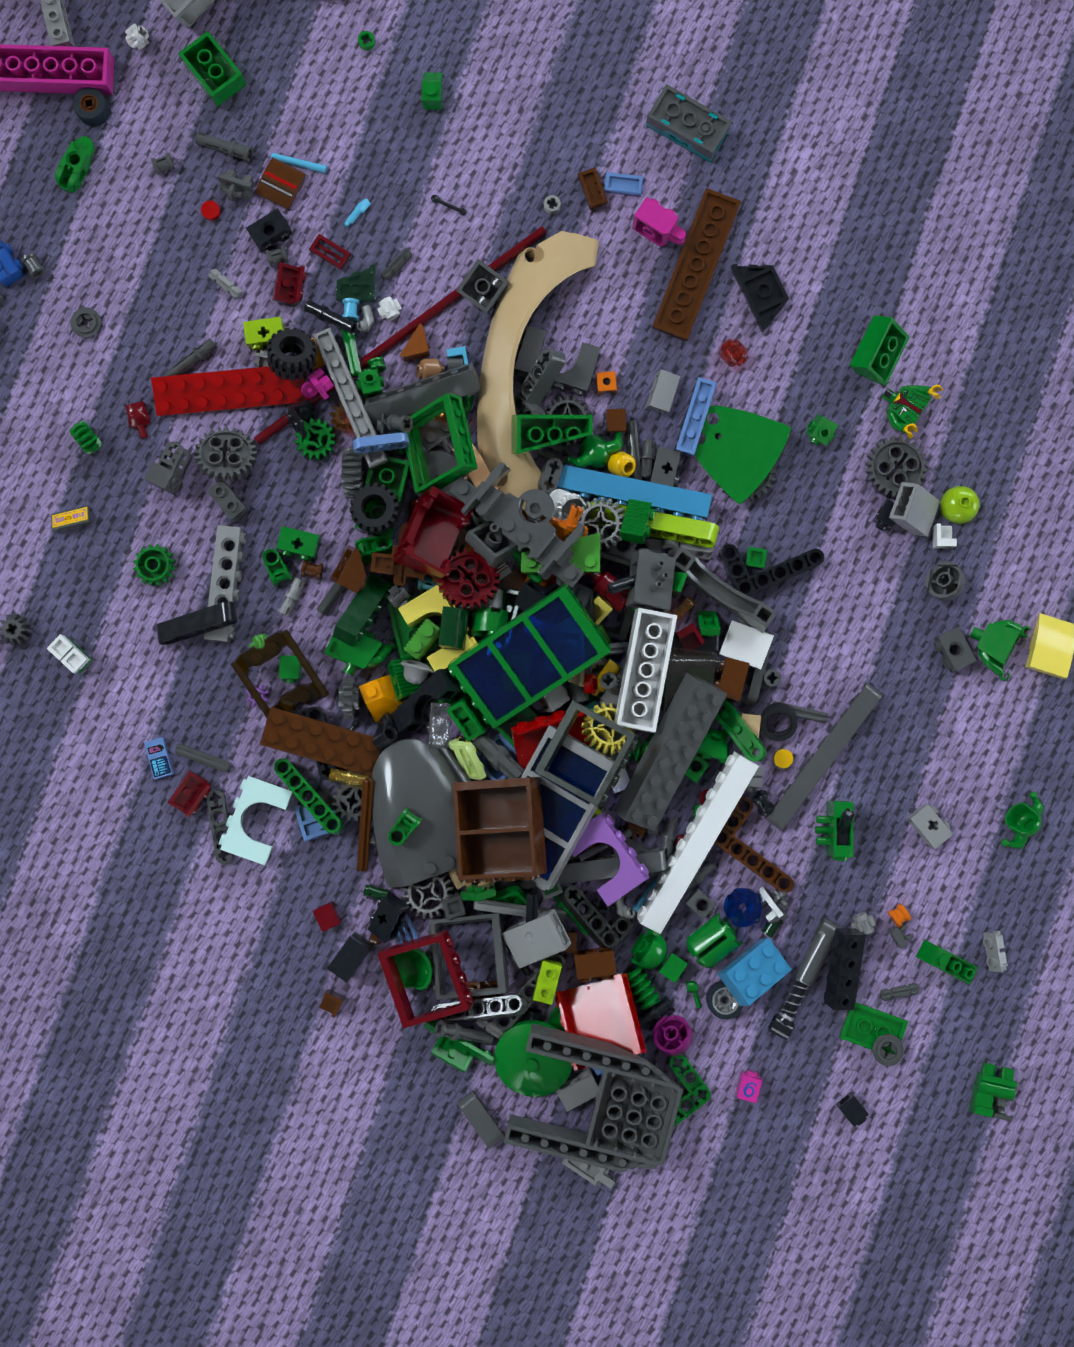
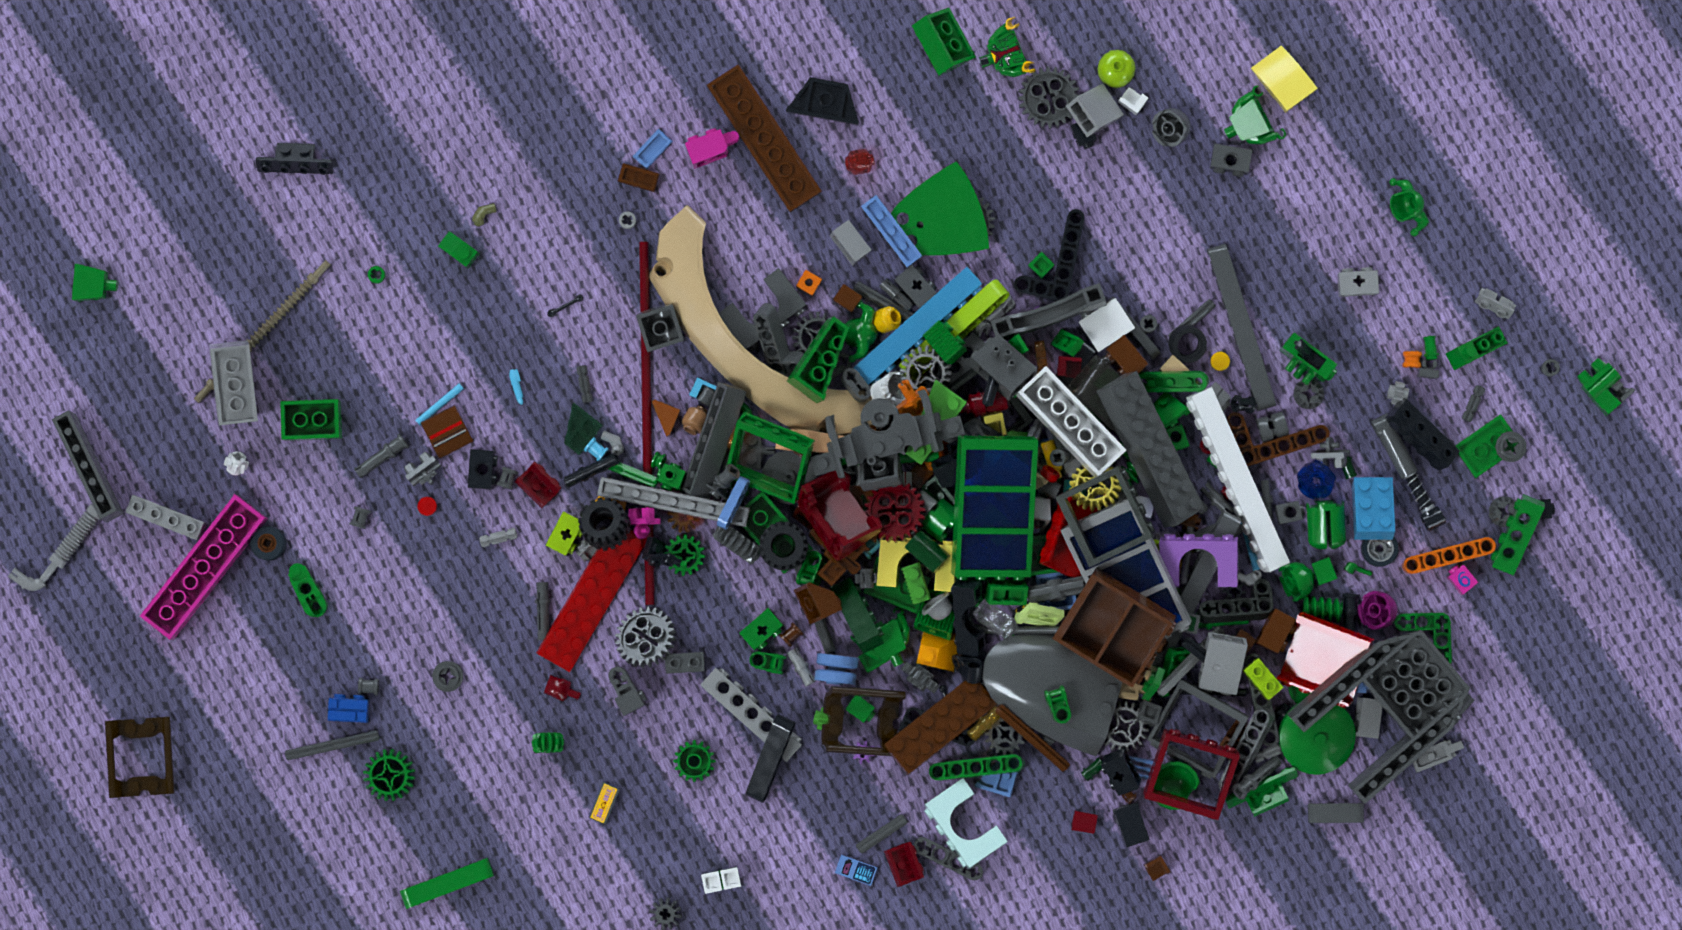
camera: 50 degrees left, 0 degrees up
dark red tile [309,234,351,270] -> none
white gear [377,297,402,321] -> none
dark grey piece [646,84,732,162] -> none
green brick [806,414,838,446] -> none
none -> olive arm [472,203,497,227]
none -> medium blue wheel [814,653,859,685]
none -> dark grey wheel [1256,411,1289,443]
none -> dark grey gear [1293,379,1324,409]
none -> orange beam [1402,537,1496,574]
none -> green pin [1423,336,1439,361]
none -> dark grey gear [1489,496,1516,527]
none -> green brick [1490,494,1545,576]
none -> dark grey bush [1541,359,1560,377]

